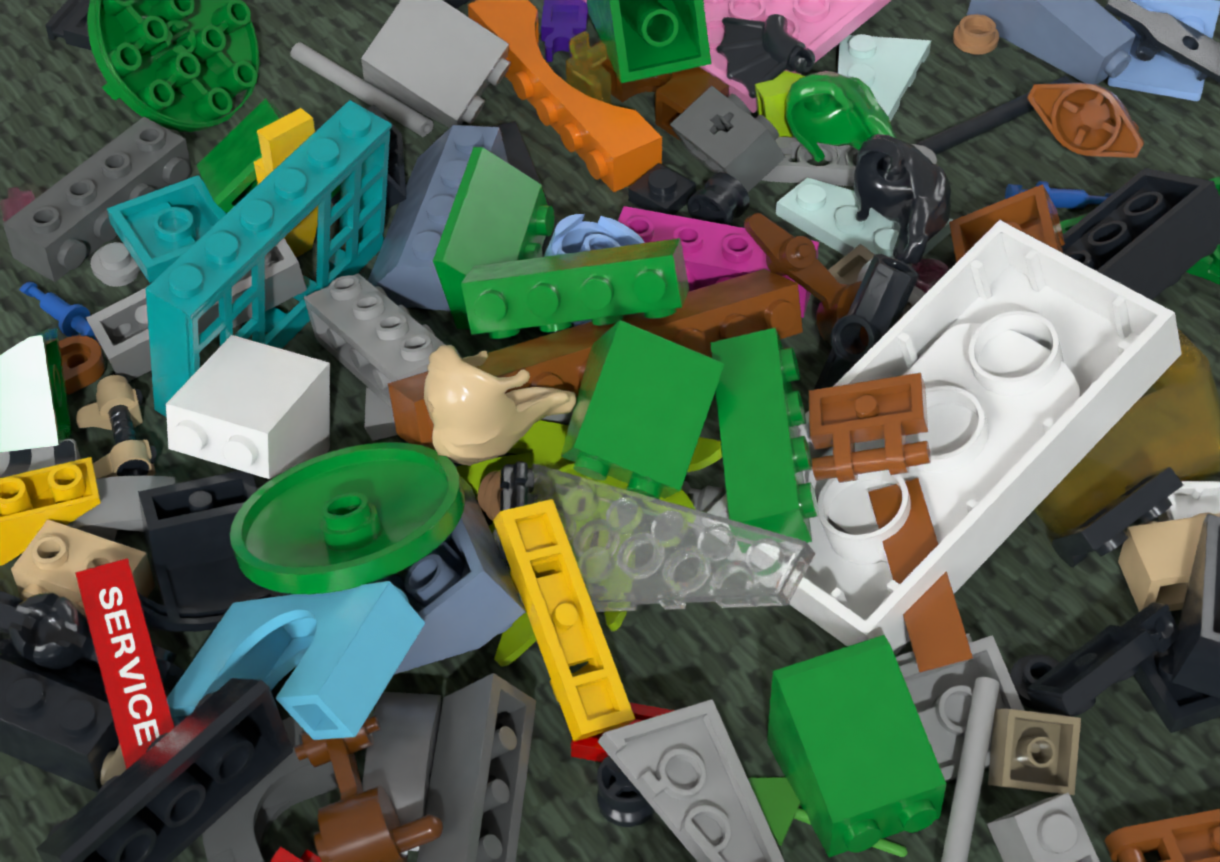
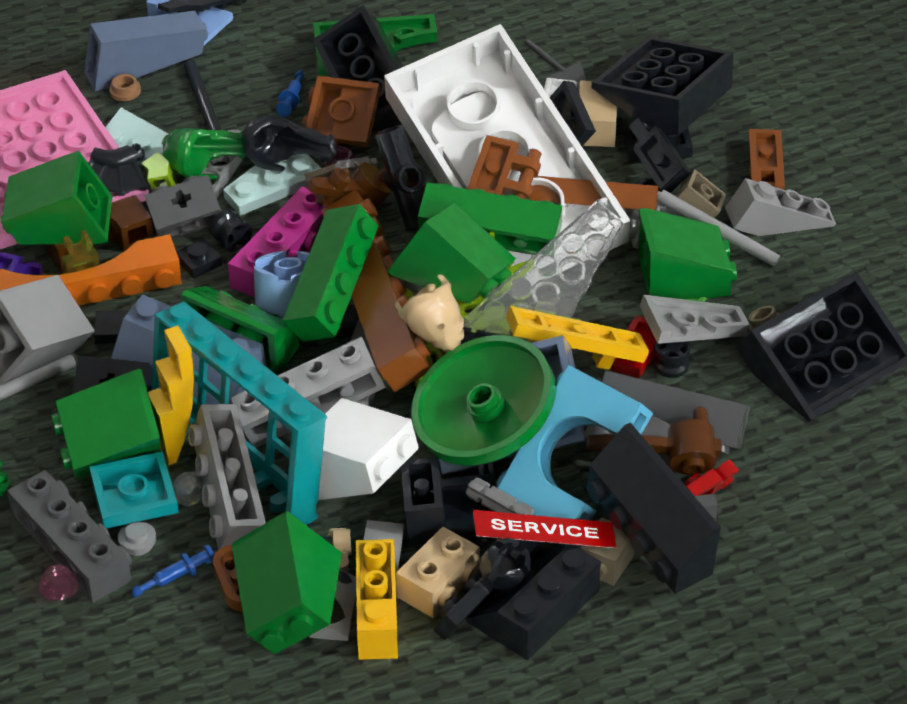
camera: 75 degrees left, 5 degrees down
dark orange hat [1027,83,1144,158] -> none
none -> light grey axle [466,478,534,515]

